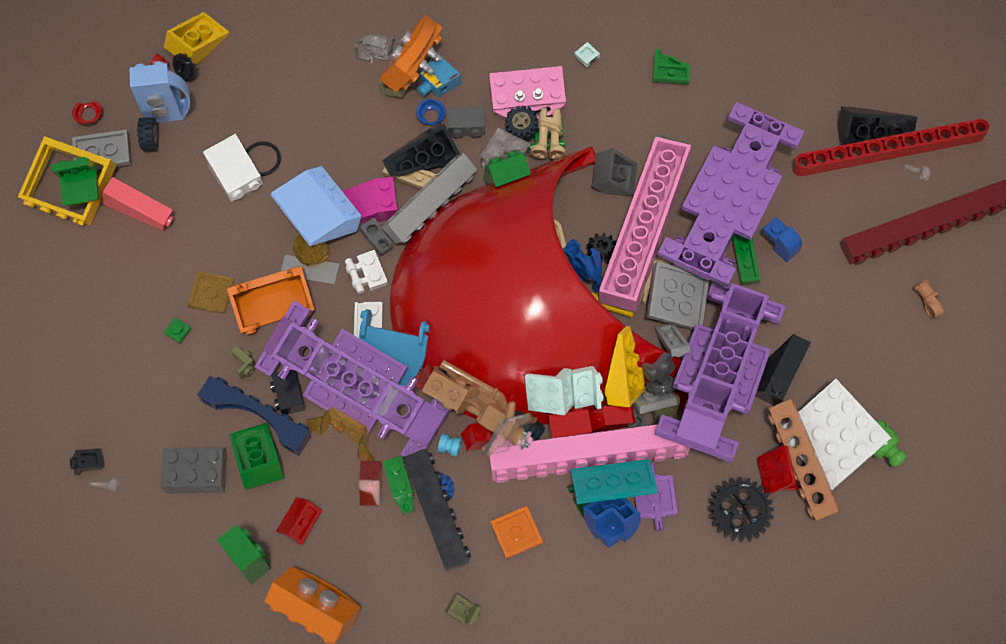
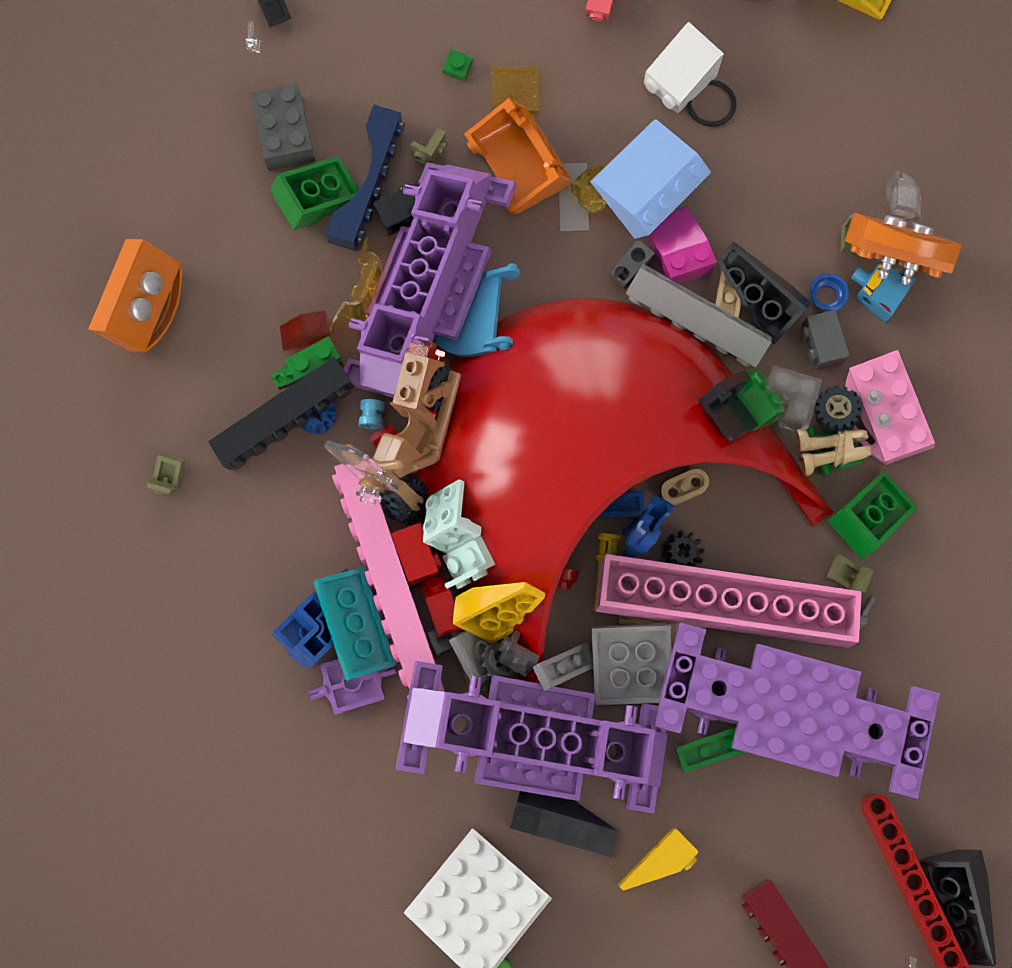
camera: 75 degrees right, 10 degrees up
green brick [217,524,271,585] -> none
red panel [276,497,322,545] -> none
white plate [345,250,388,294] -> none
white plate [354,302,383,338] -> none
orange plate [490,506,543,559] -> none
light aqua plate [574,42,600,68] -> none
dark grey slope [592,148,637,197] -> none
green wing [653,48,690,84] -> none
black gear [708,477,774,543] -> none
red bracket [757,445,799,495] -> none
blue brick [762,217,802,262] -> none
nougat brick [768,399,841,521] -> none
none -> yellow slope [618,828,699,891]
none -> black bracket [699,370,758,442]
none -> olive bracket [826,555,874,593]
none -> green slope [828,470,918,559]

